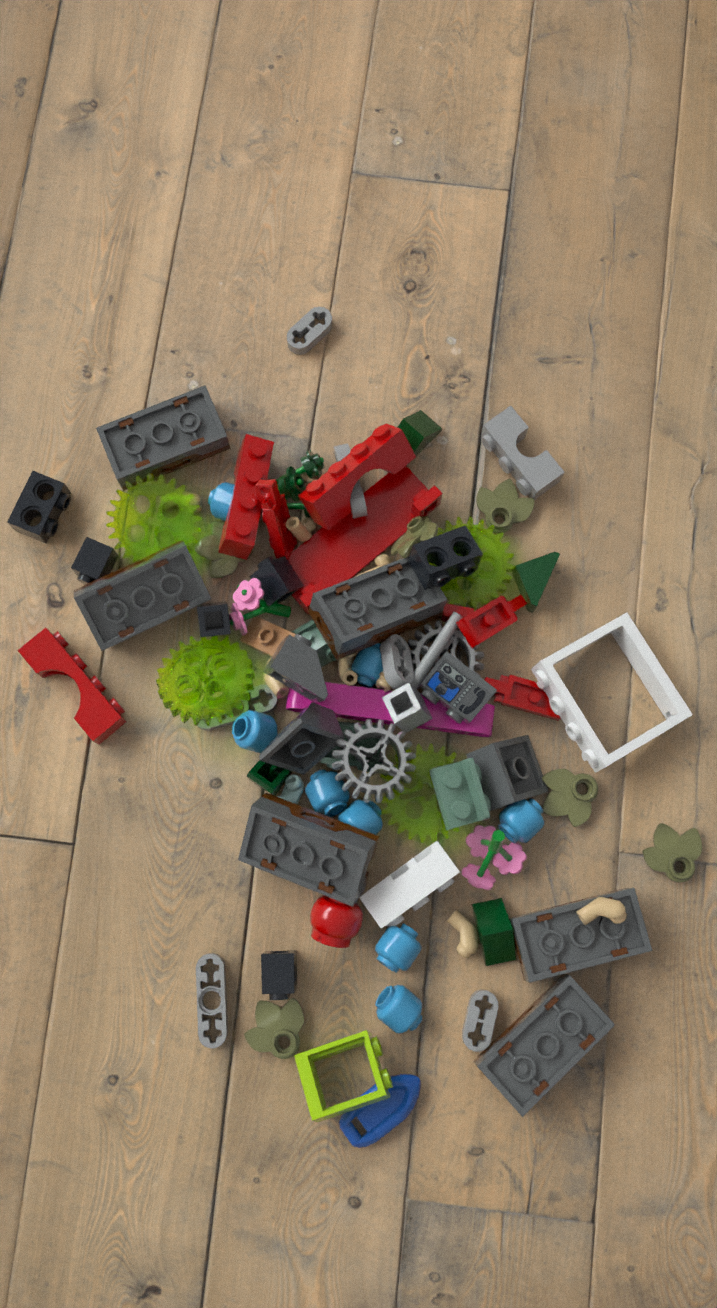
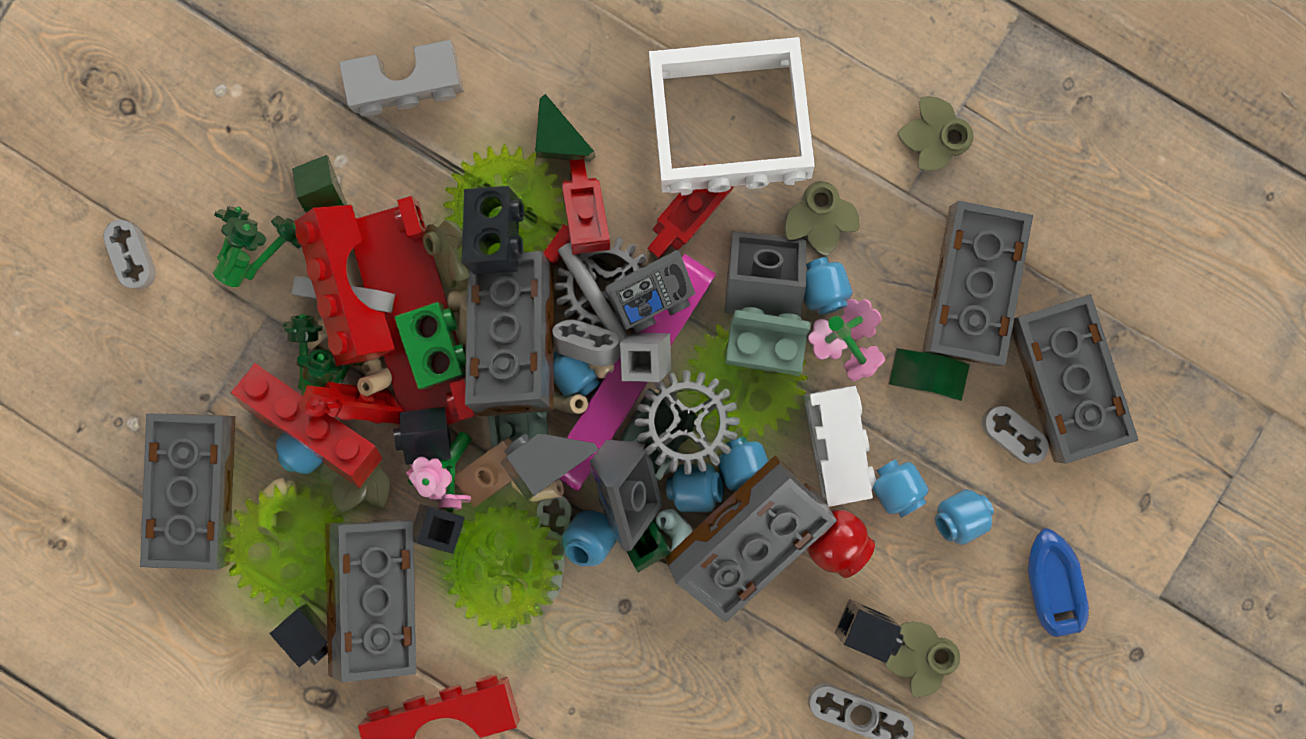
camera: 55 degrees left, 10 degrees up
black brick [7,470,71,544] -> none
lime window [294,1030,393,1122] -> none
tan arm [447,909,479,958] -> none
olive plate [476,479,534,534] -> none
tan arm [576,897,627,925] -> none
none -> plant [213,206,301,287]
none -> green brick [394,302,466,389]

